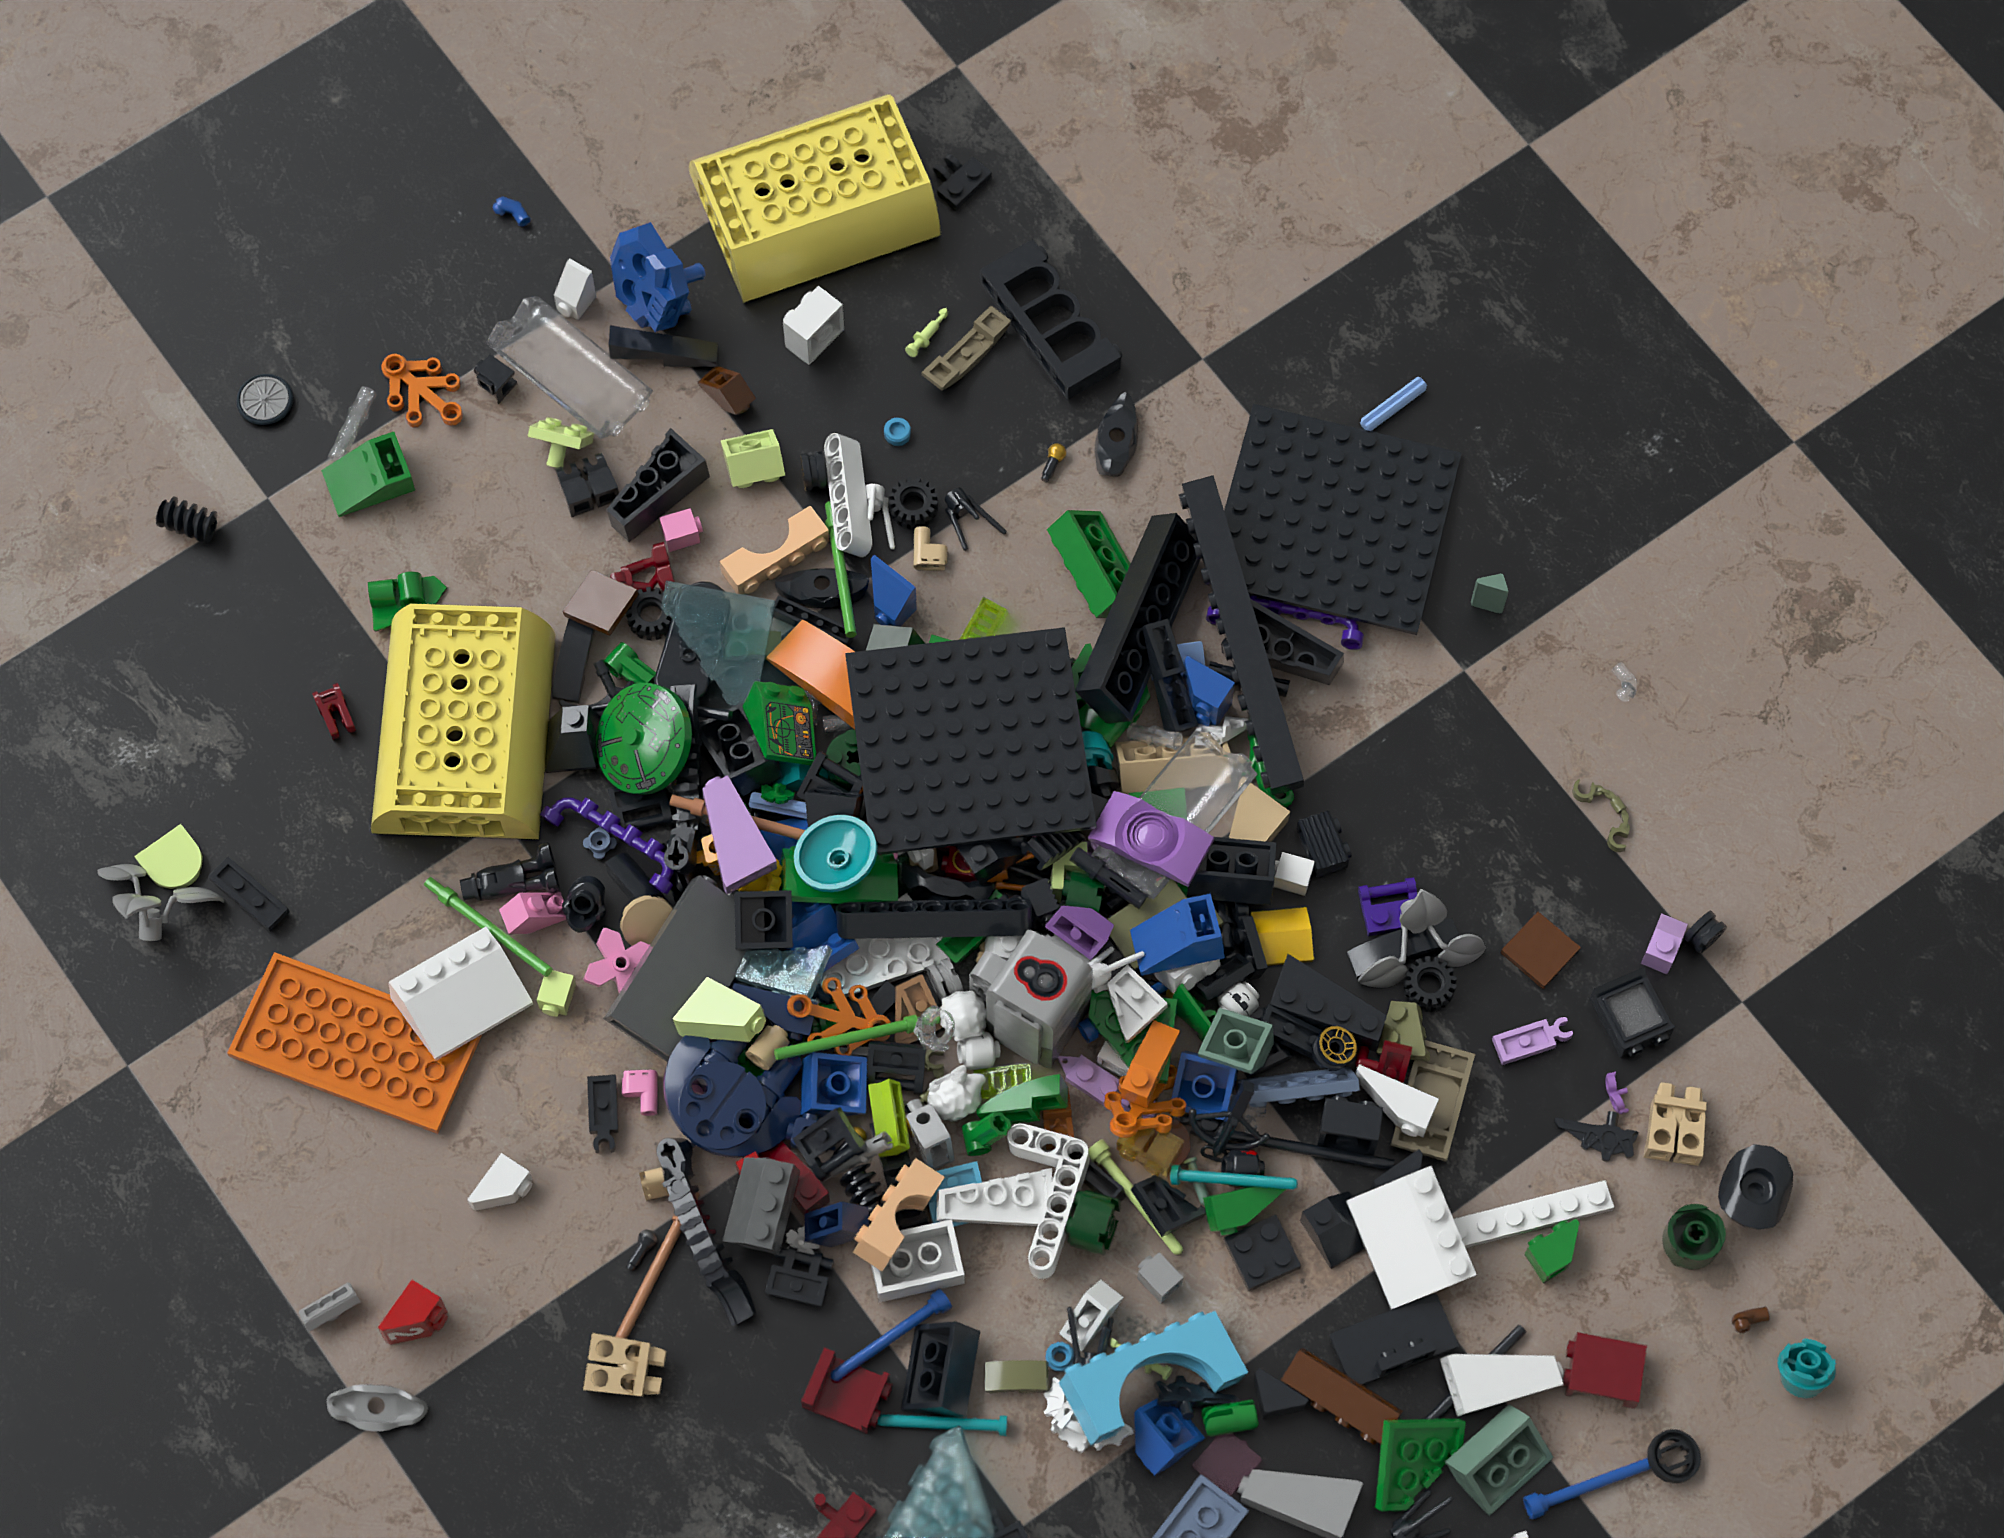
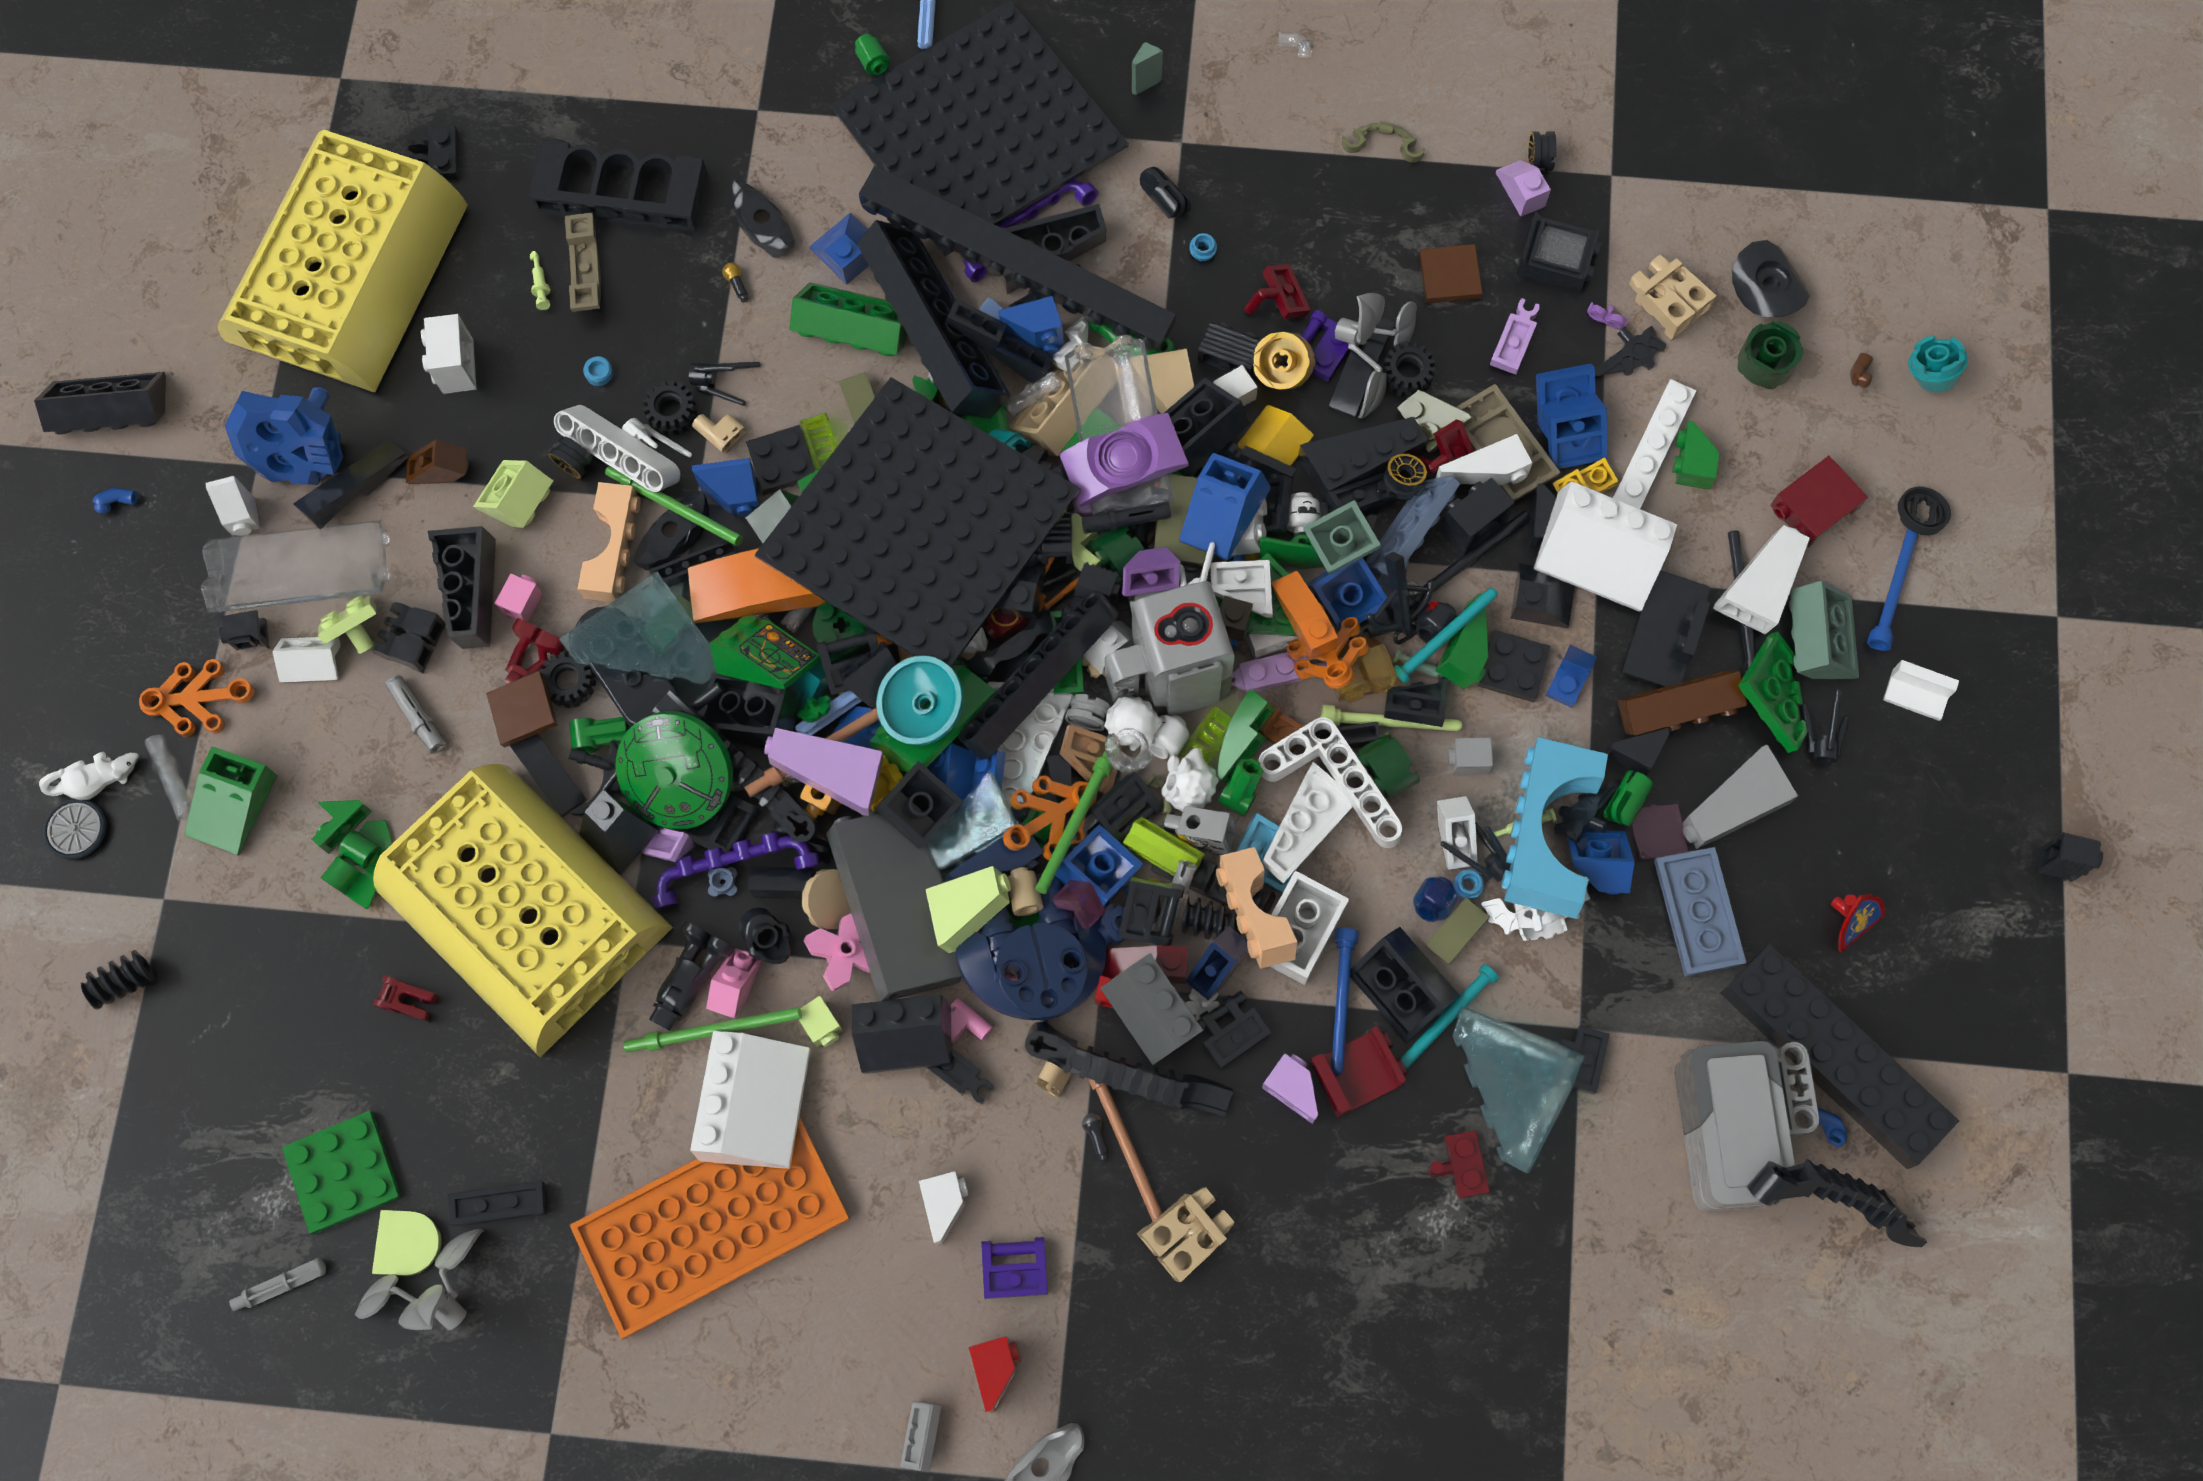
camera: 45 degrees left, 5 degrees up
none -> black slope [34,372,166,435]
none -> white animal [39,752,139,800]
none -> light grey piece [229,1258,326,1312]
none -> white panel [272,636,341,682]
none -> green plate [282,1110,402,1235]
none -> green slope [311,800,372,854]
none -> light grey pin [385,675,446,754]
none -> lavender slope [641,827,696,862]
none -> black plate [746,425,815,495]
none -> blue slope [809,213,869,285]
none -> olive slope [839,372,875,424]
none -> black slope [852,994,952,1074]
none -> green brick [855,34,890,75]
none -> dark purple plate [981,1237,1048,1299]
none -> clear pink panel [1052,880,1106,929]
none -> black arm [1140,167,1191,219]
none -> dark azure plate [1189,233,1217,261]
none -> dark brown brick [1220,596,1253,642]
none -> dark red plate [1244,264,1311,319]
none -> yellow brick [1253,332,1315,390]
none -> lavender slope [1262,1054,1318,1124]
none -> clear blue head [1413,877,1458,922]
none -> blue bracket [1536,364,1608,469]
none -> blue slope [1545,645,1597,708]
none -> yellow slope [1552,457,1620,493]

